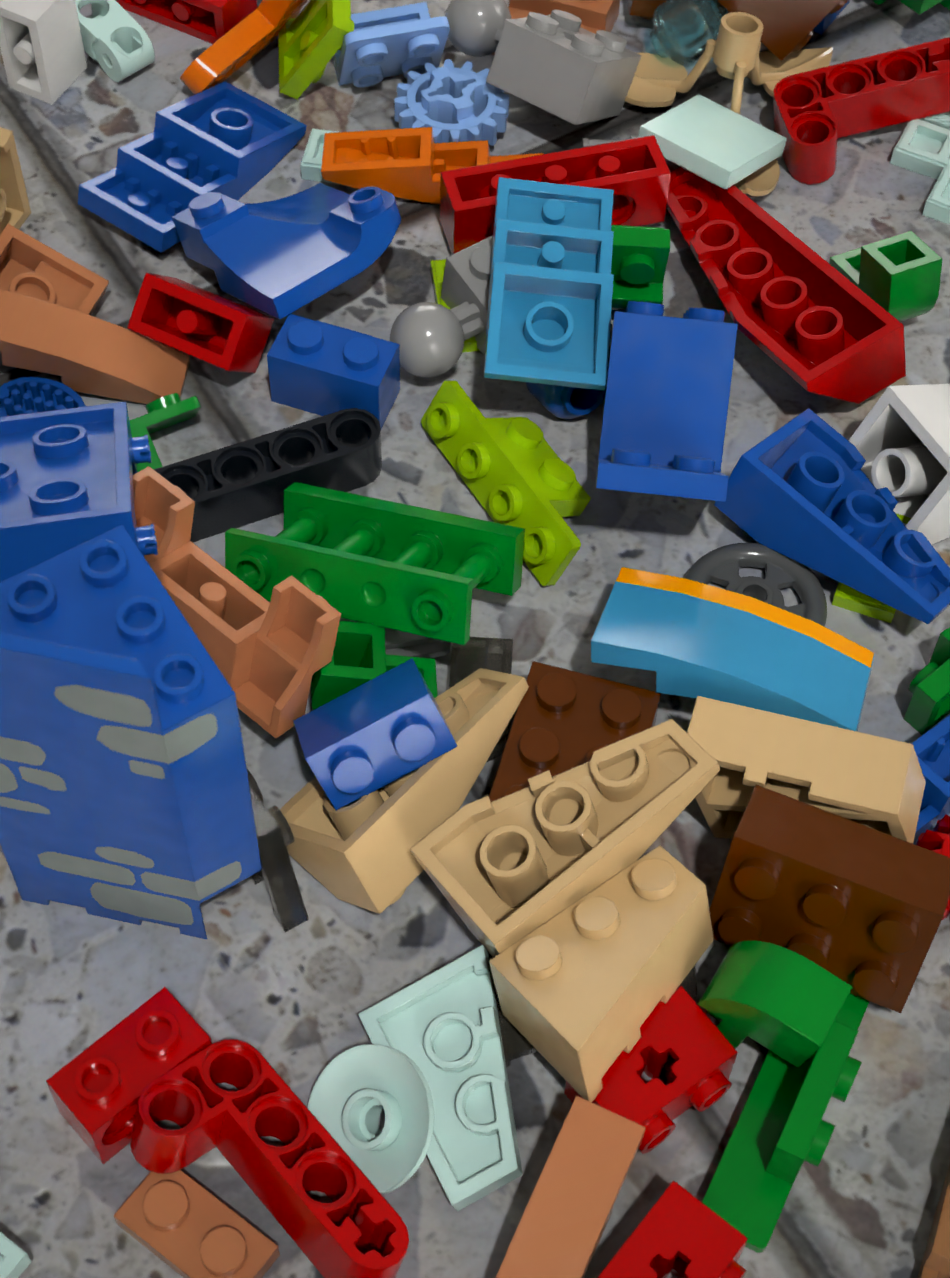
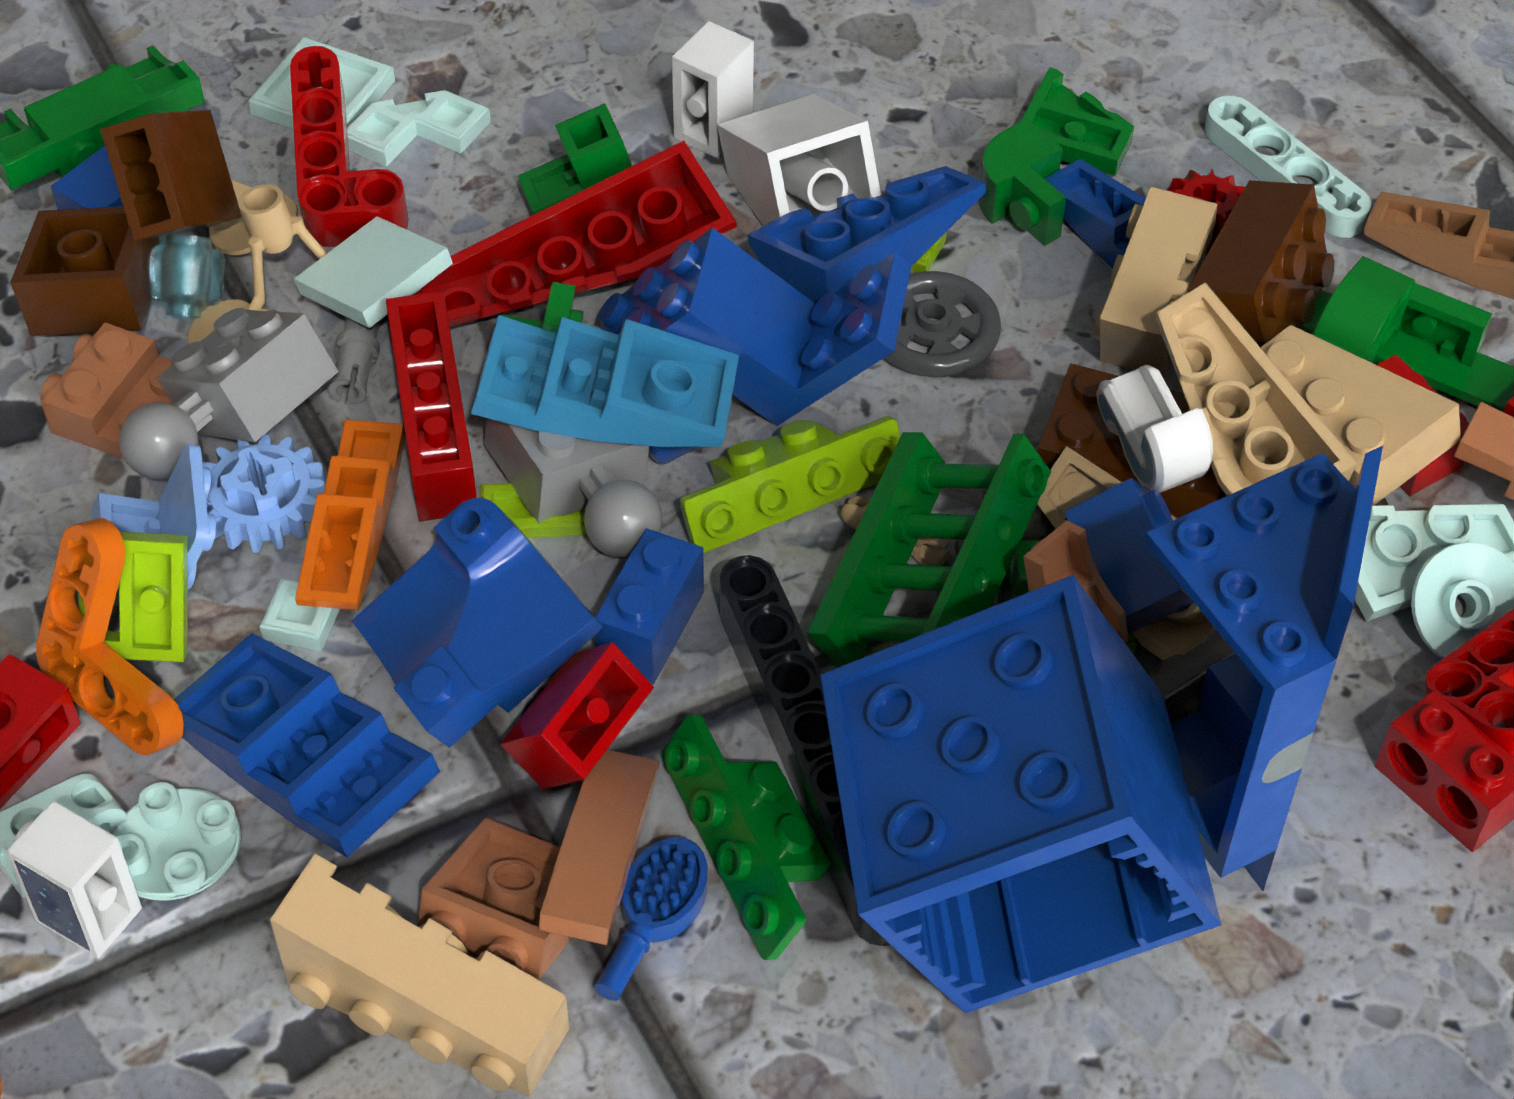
camera: 85 degrees left, 5 degrees down
dark azure slope [591,567,874,732] -> none
none -> light aqua dish [112,782,241,901]
none -> white animal [1096,365,1213,493]

